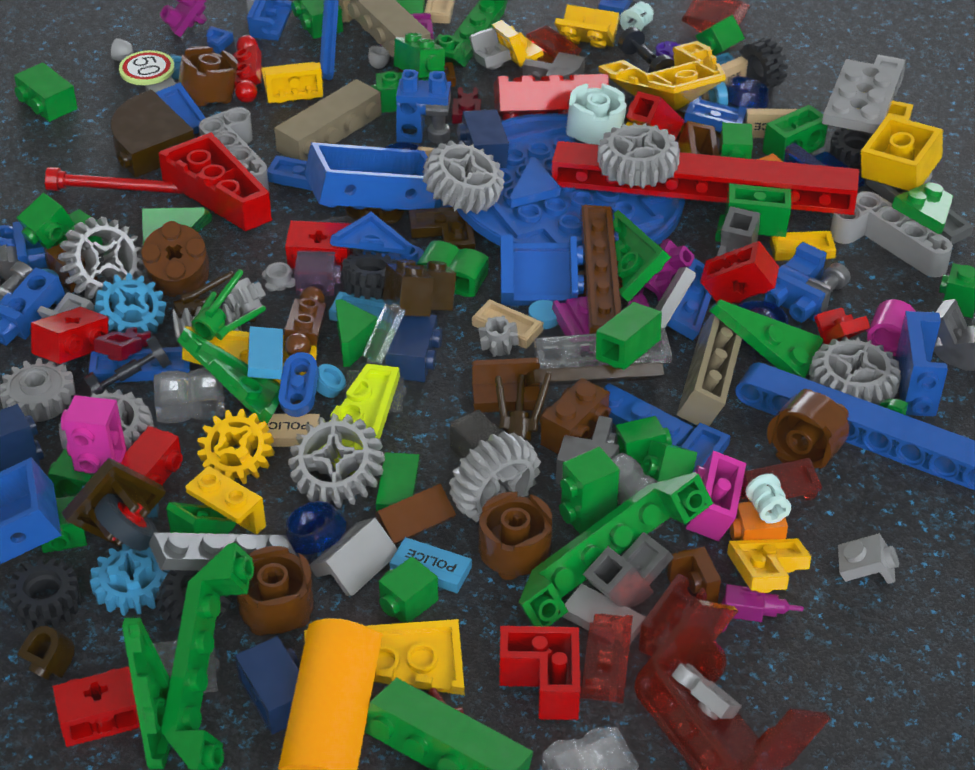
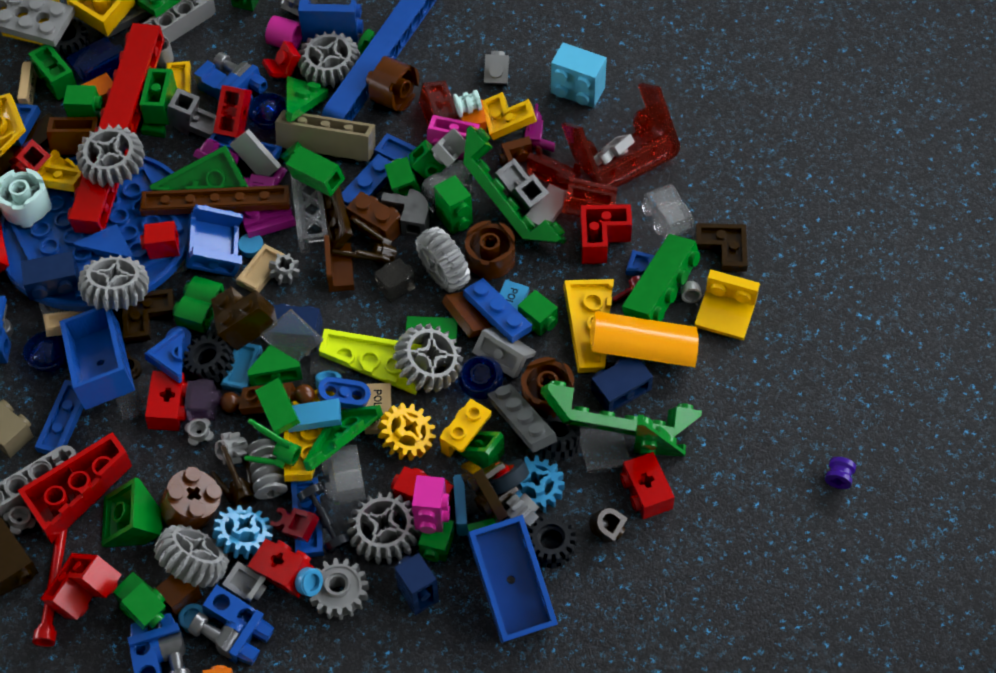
camera: 90 degrees left, 15 degrees up
none -> red brick [40,553,122,620]
none -> red brick [140,221,180,260]
none -> green tile [255,378,300,435]
none -> green tile [280,141,303,163]
none -> dark azure tile [295,567,323,597]
none -> light grey bracket [431,128,466,168]
none -> blue plate [463,278,532,343]
none -> light grey gear [506,493,539,526]
none -> medium azure brick [551,42,607,108]
none -> blue tile [626,250,655,276]

